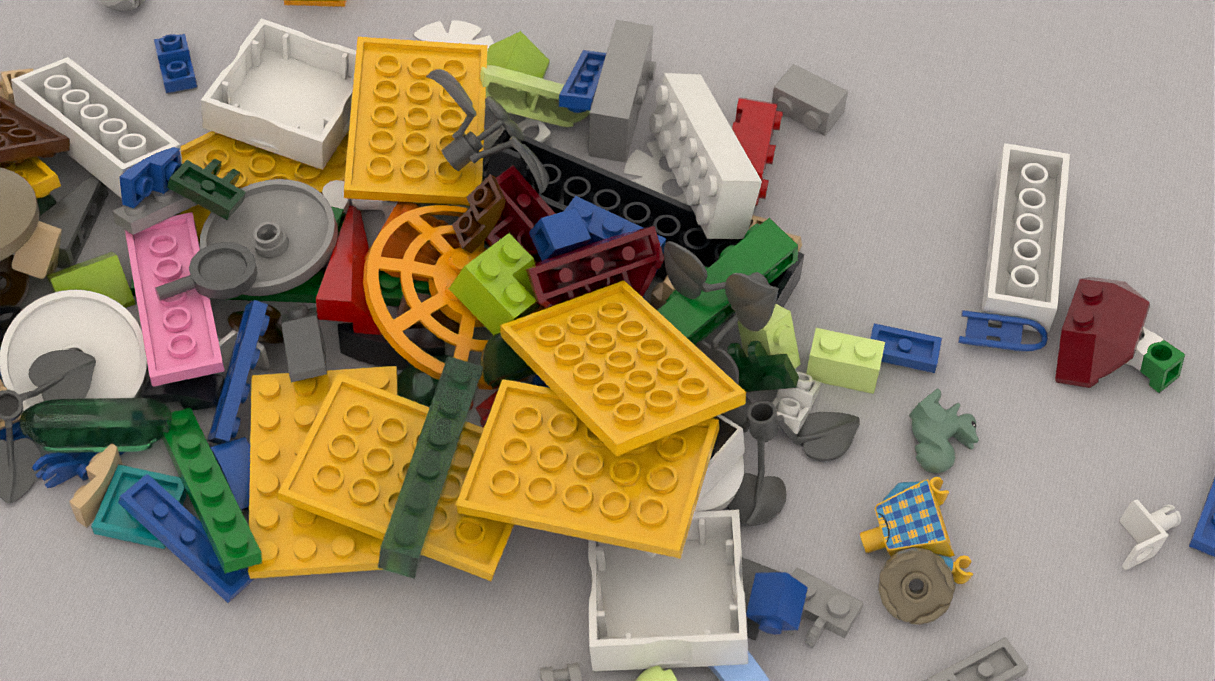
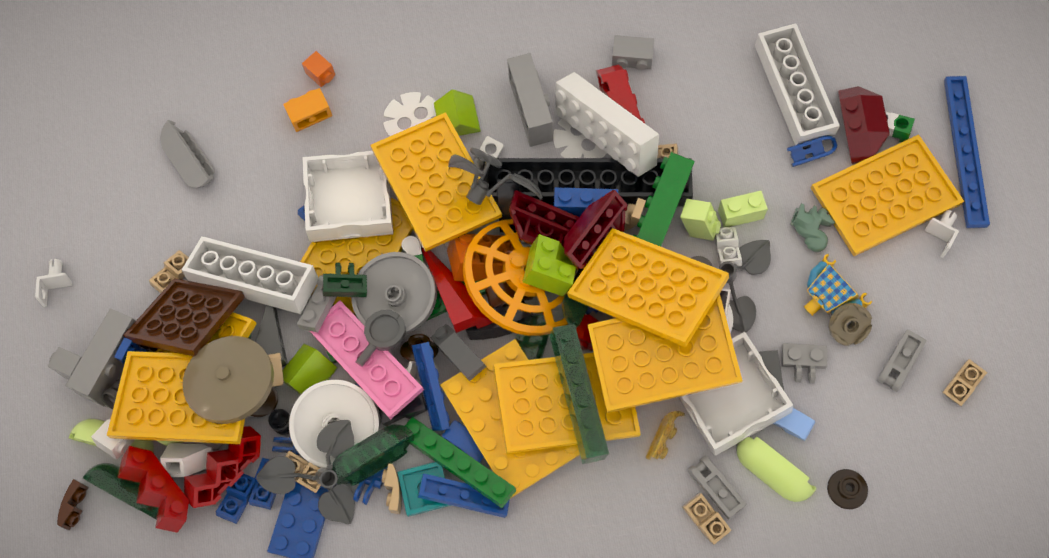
camera: 20 degrees left, 15 degrees up
blue slope [119,147,182,208] -> none
blue slope [154,34,197,93] -> none
reddish brown slope [452,174,506,253] -> none
yellowish green brick [480,65,590,127] -> none
blue brick [529,208,591,261] -> none
blue plate [559,50,606,113] -> none
dark grey plant [664,241,779,384] -> none
dark green hinge [727,341,799,392] -> none
blue brick [746,572,808,635] -> none
blue plate [870,323,942,373] -> none
none -> clear yellow piece [645,411,685,460]
none -> yellow plate [811,134,964,256]

